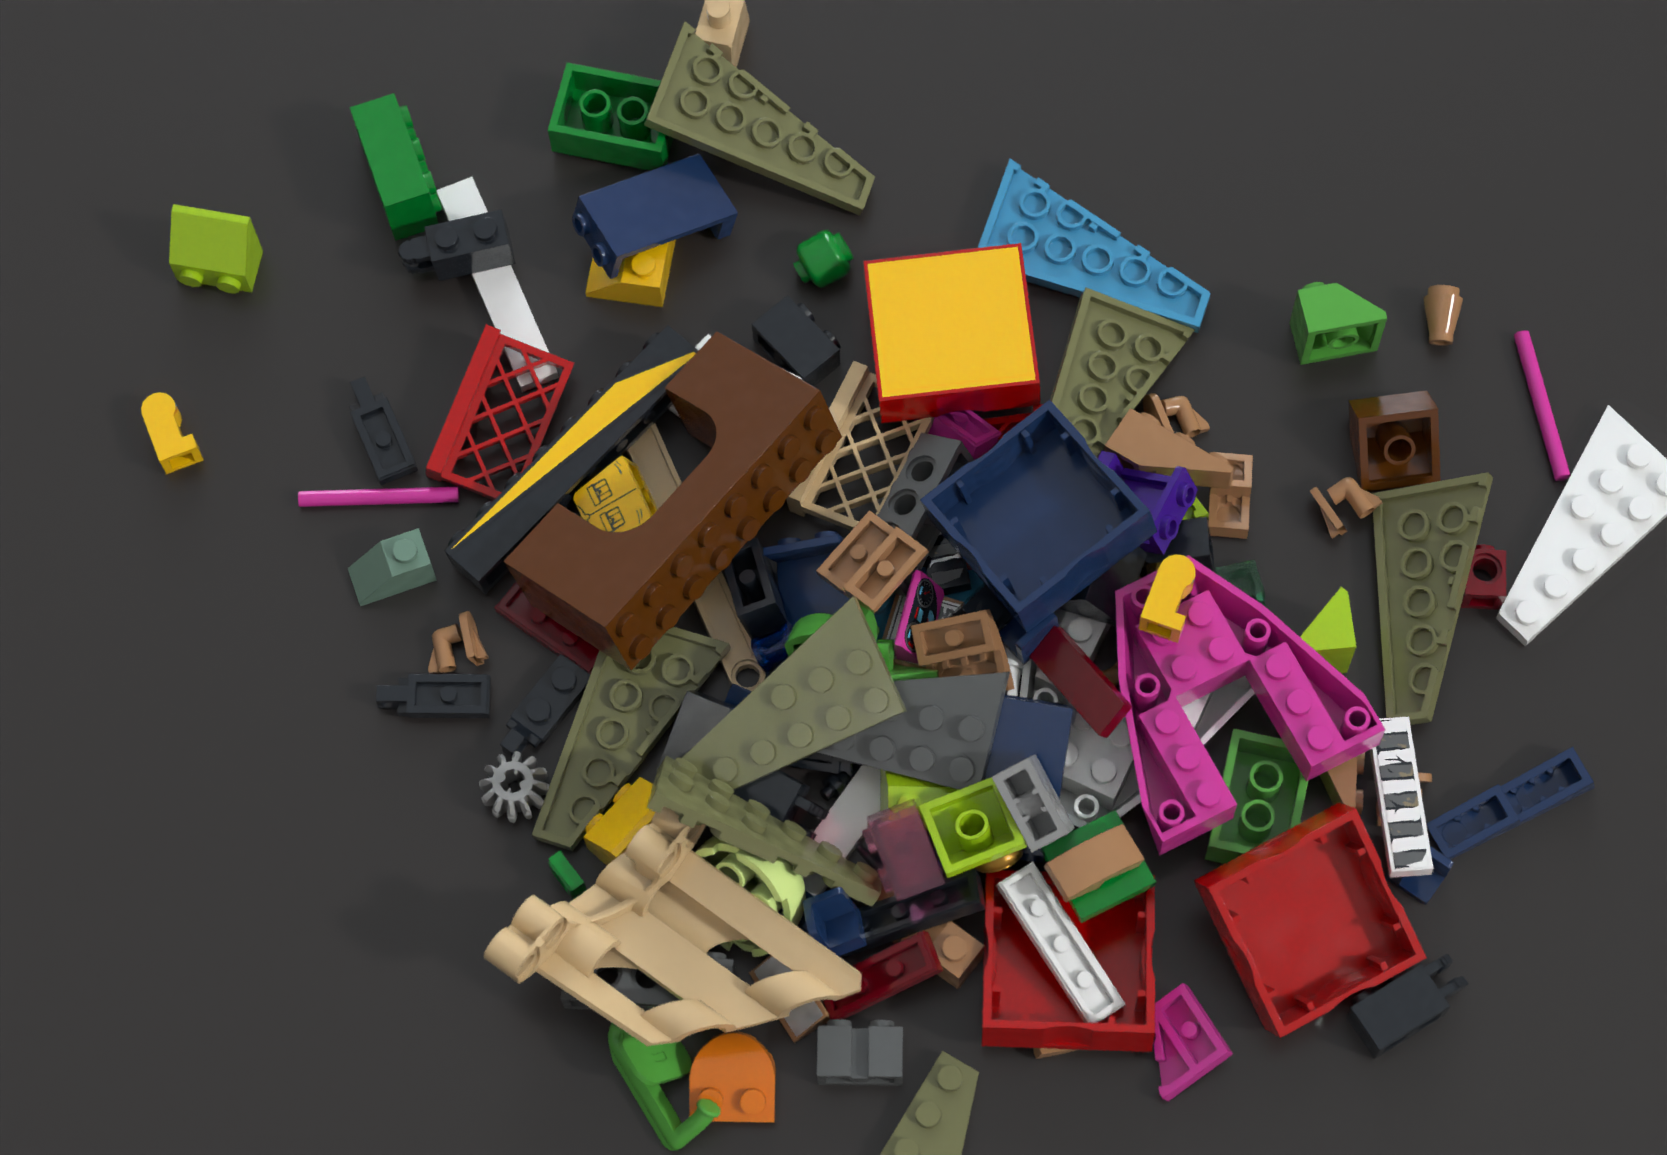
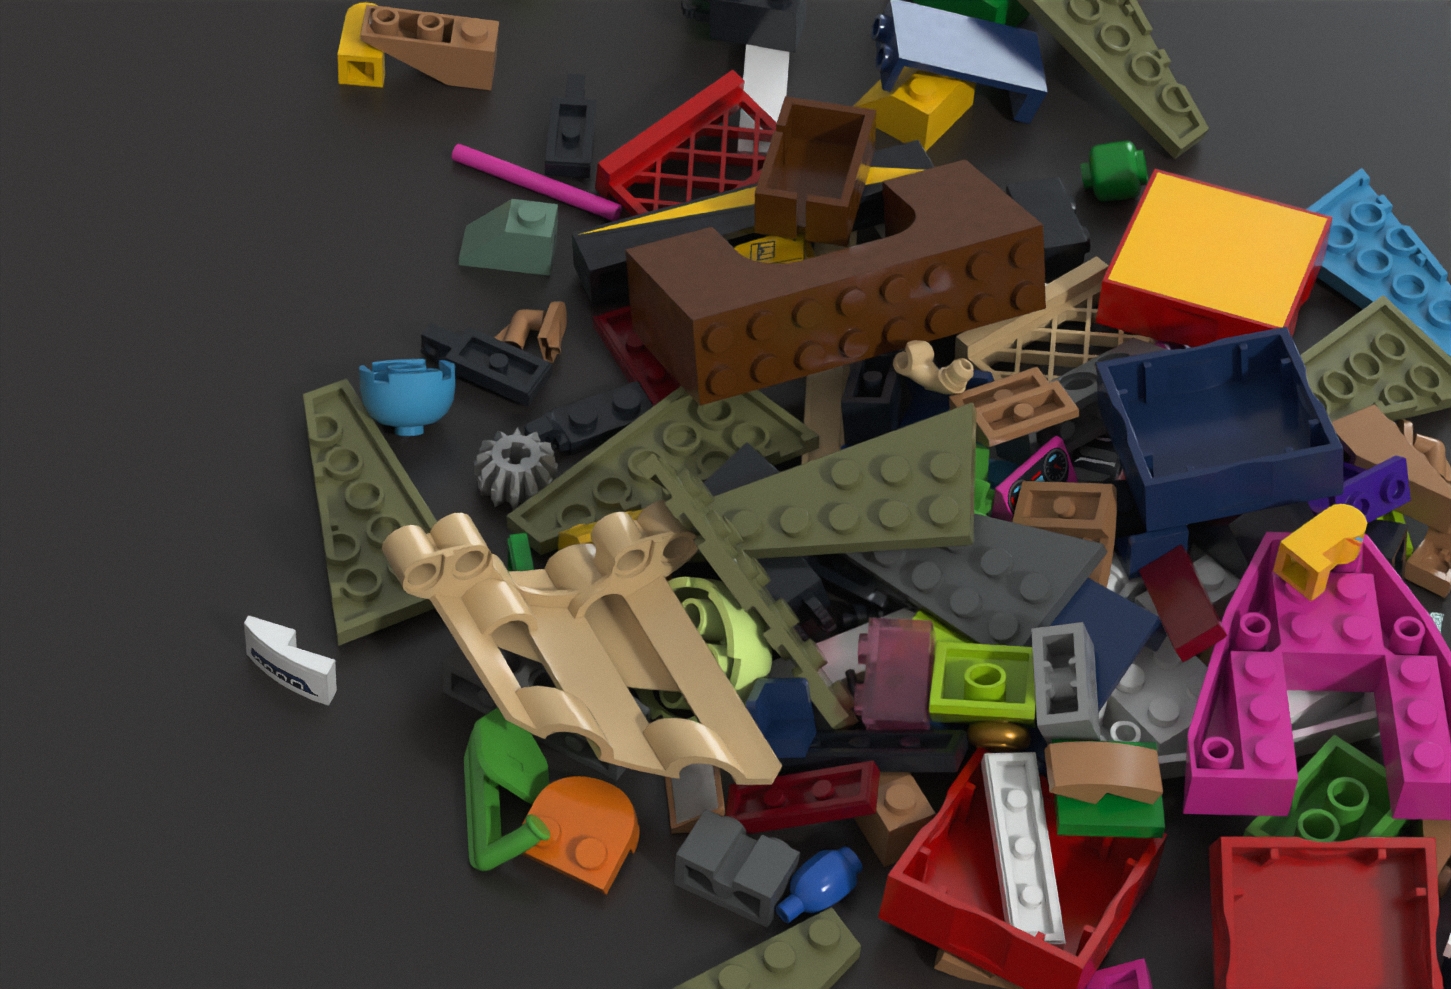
camera: 20 degrees right, 20 degrees down
none -> white slope [244,615,337,706]
none -> olive wing [303,378,437,646]
none -> dark azure cylinder [359,359,455,436]
none -> medium nougat slope [360,4,499,91]
none -> reddish brown piece [755,96,876,247]
none -> blue plant [775,846,863,923]
none -> tan piece [893,340,974,394]

